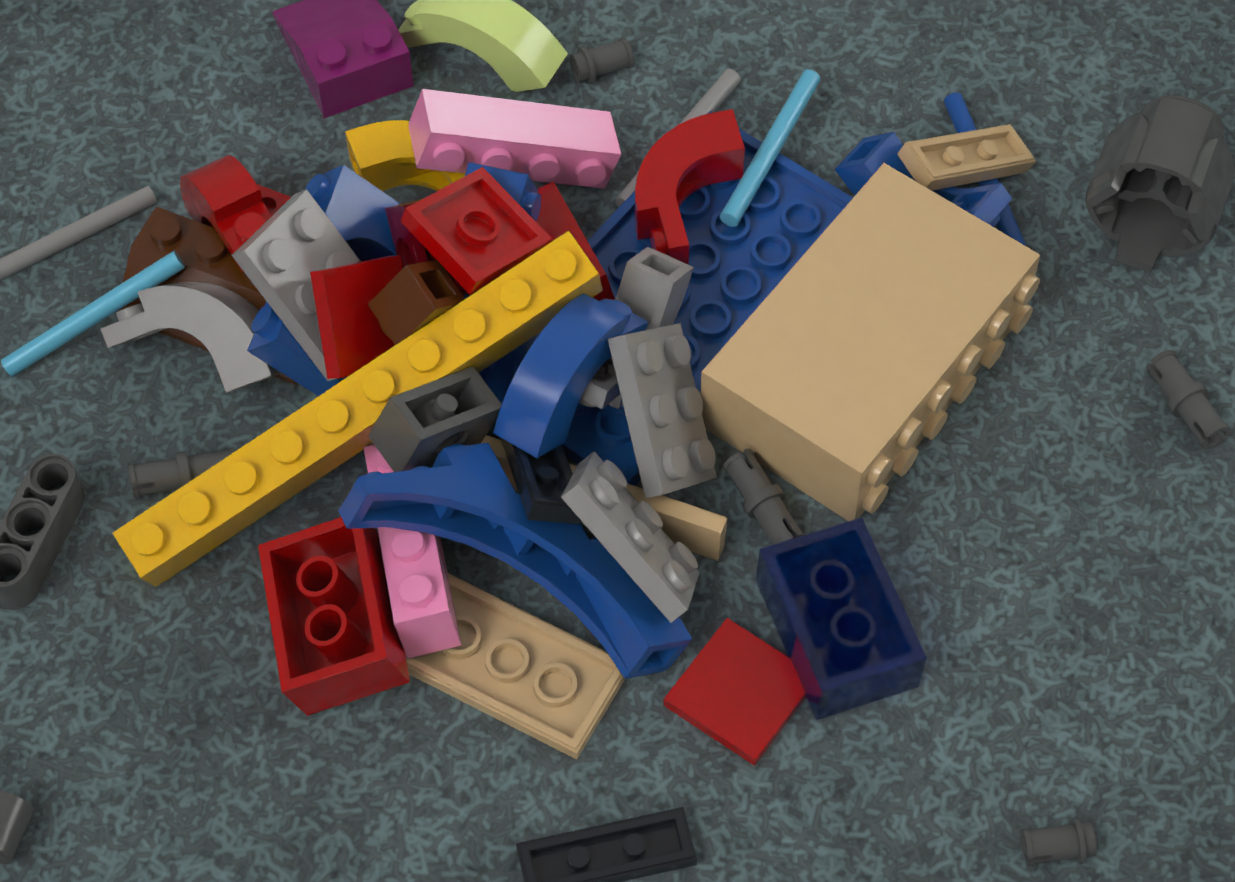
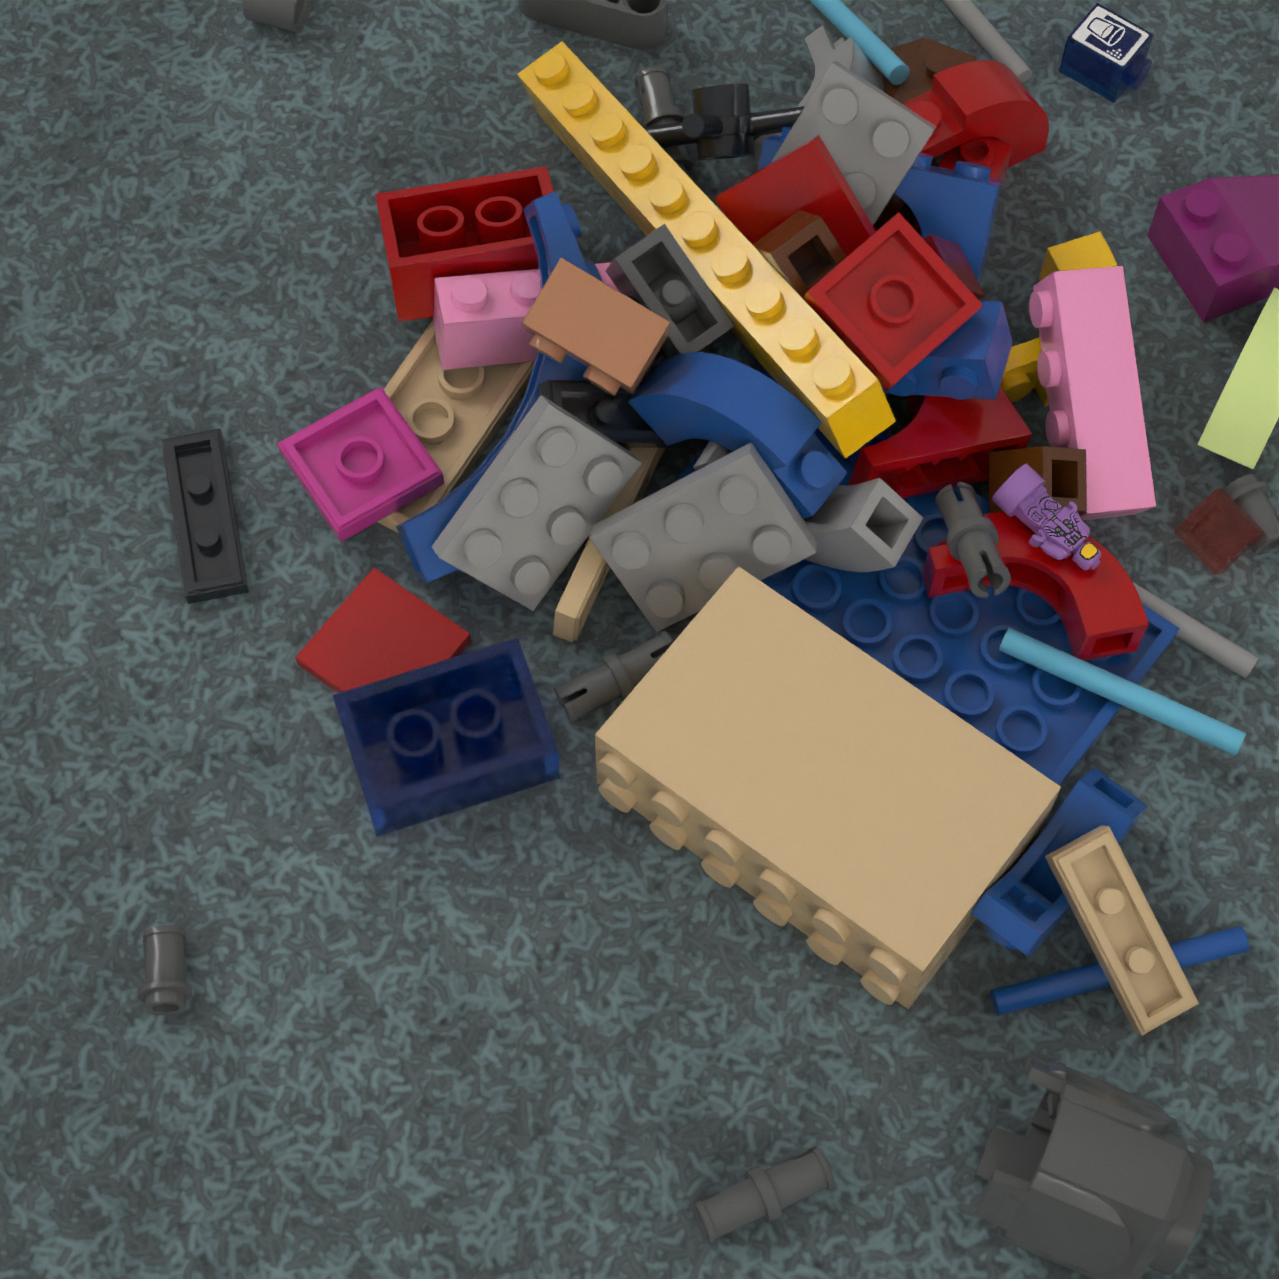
camera: 90 degrees right, 5 degrees up
none -> dark pink tile [277,386,445,542]
none -> nougat brick [522,258,671,396]
none -> black bar [643,84,805,160]
none -> dark grey pin [935,482,1011,598]
none -> reddish brown brick [989,446,1087,513]
none -> medium lavender piece [991,463,1102,570]
none -> clear blue brick [1059,3,1154,103]
none -> clear red tile [1174,488,1265,575]

